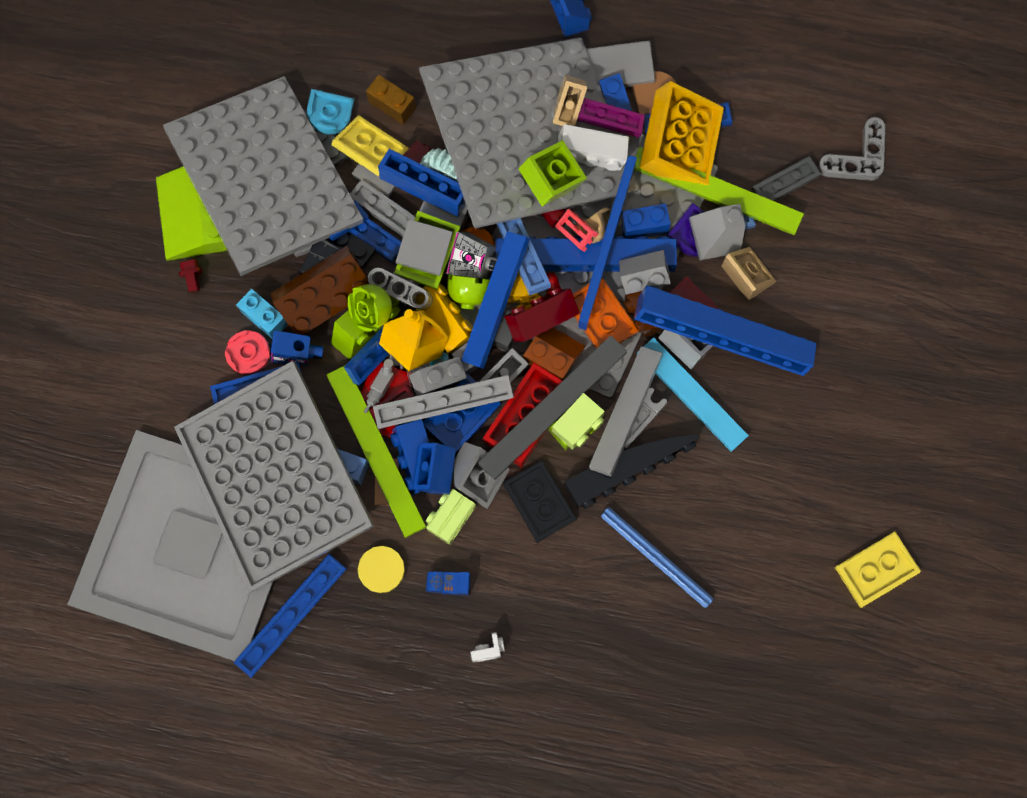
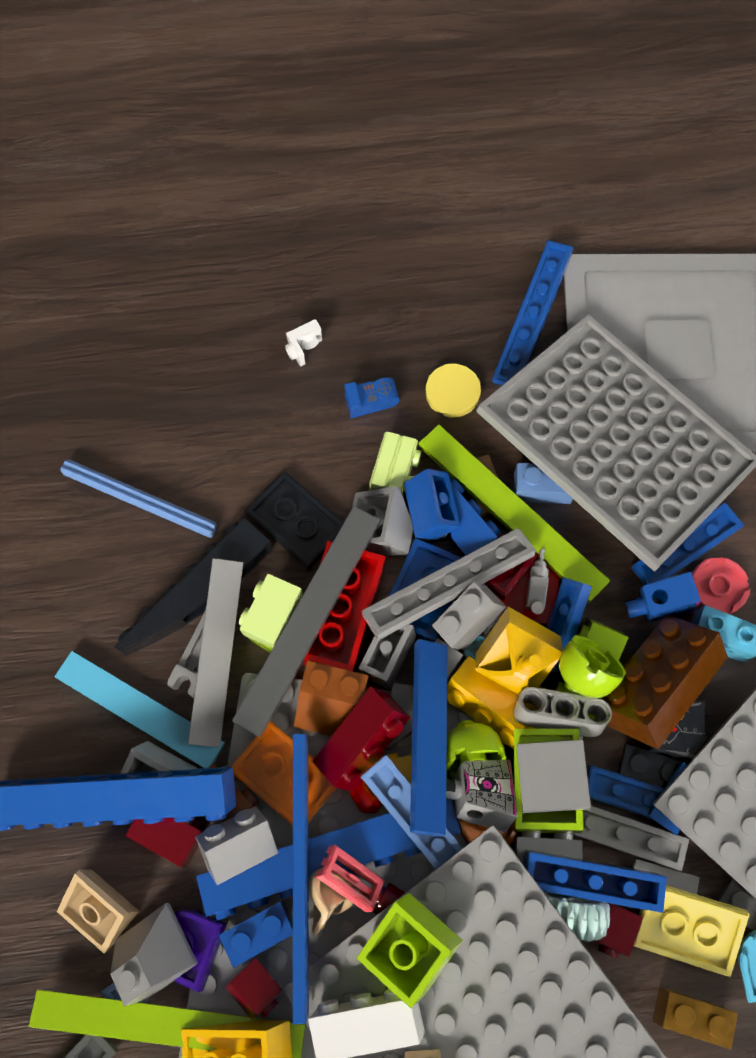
camera: 160 degrees right, 5 degrees down
none -> dark red brick [226,958,282,1020]

